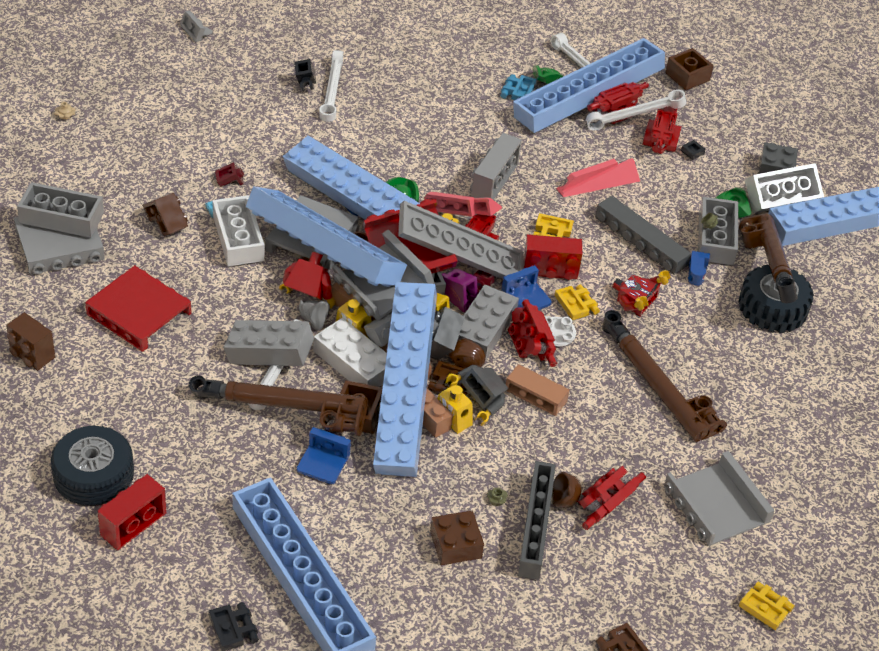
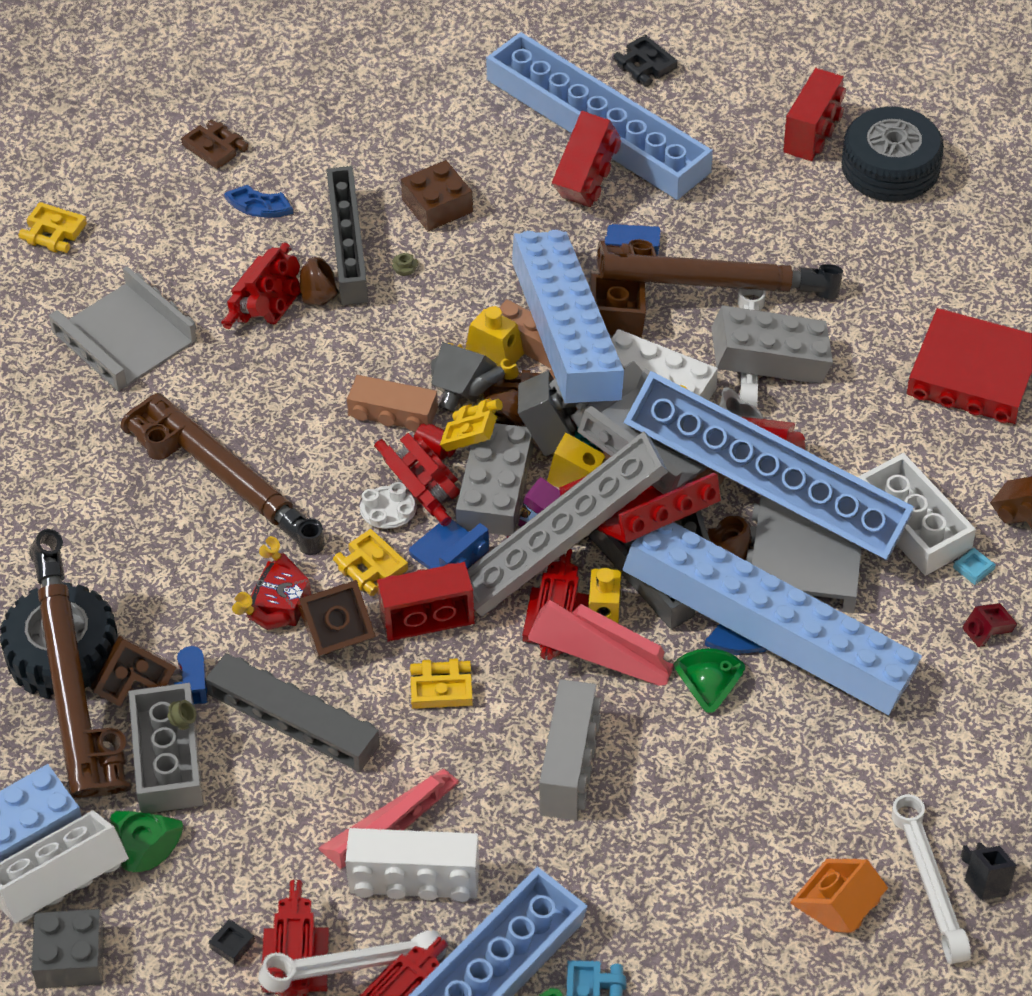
camera: 170 degrees right, 5 degrees up
none -> reddish brown brick [90,635,177,707]
none -> blue tile [224,184,294,218]
none -> reddish brown brick [297,580,376,658]
none -> white brick [345,828,479,902]
none -> red brick [413,423,456,461]
none -> yellow plate [440,399,503,451]
none -> red brick [551,111,621,208]
none -> orange slope [790,858,888,933]

